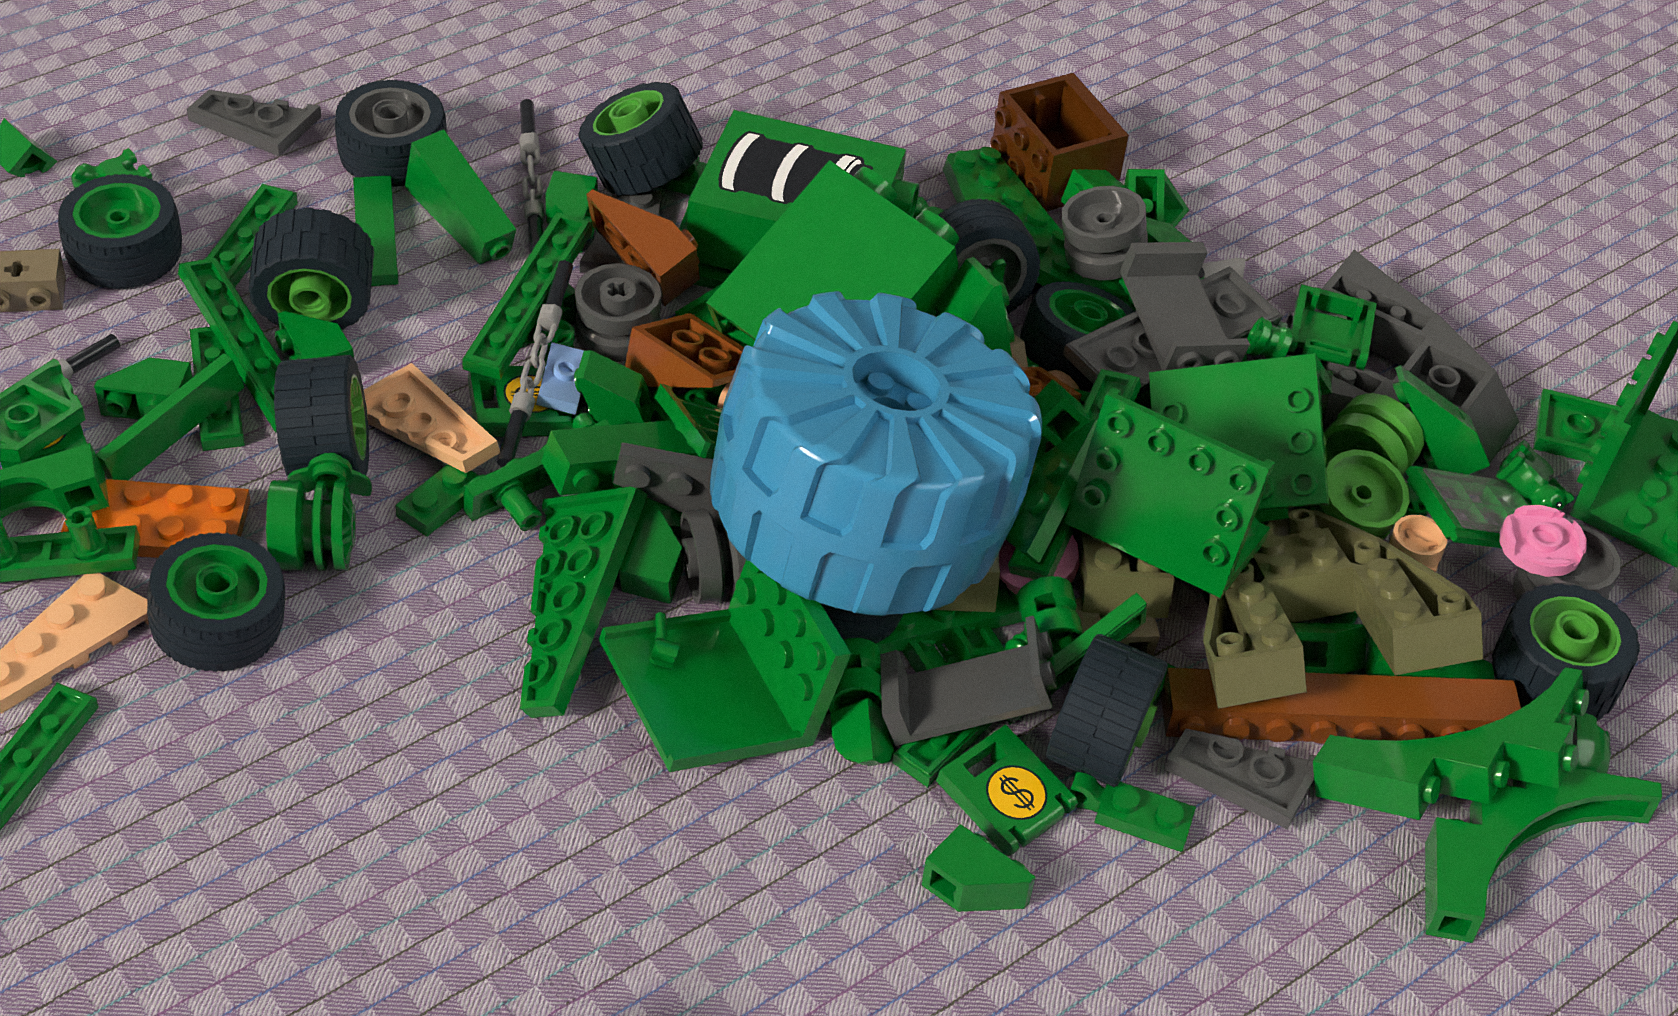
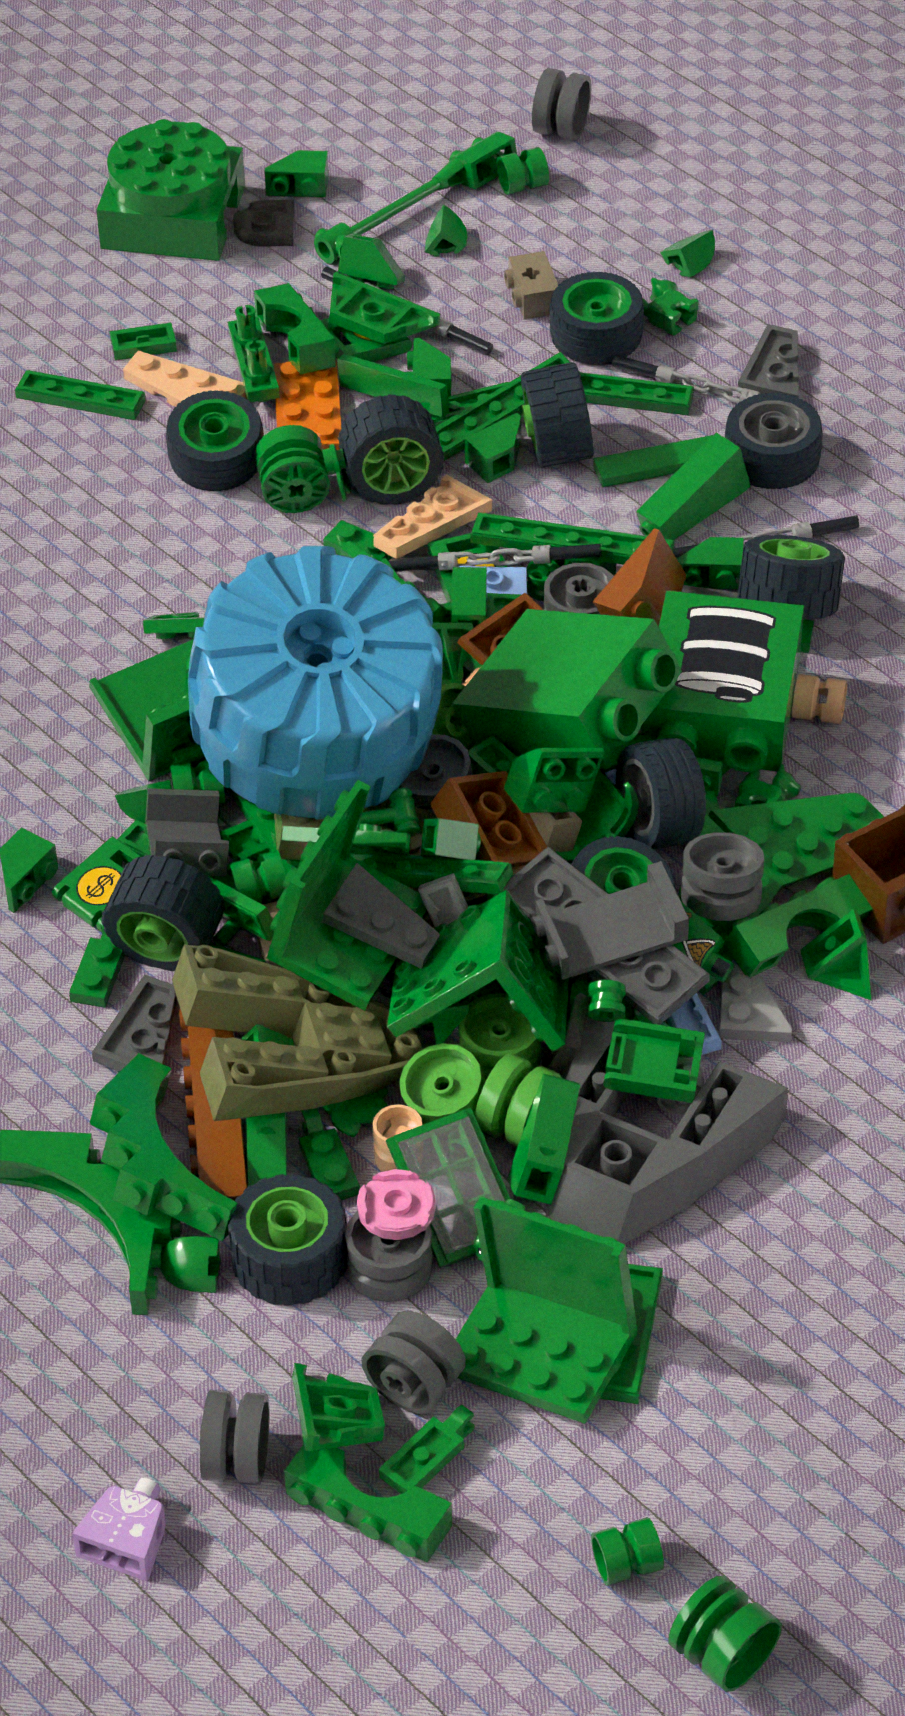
camera: 90 degrees right, 0 degrees up
none -> light grey piece [612,355,761,403]

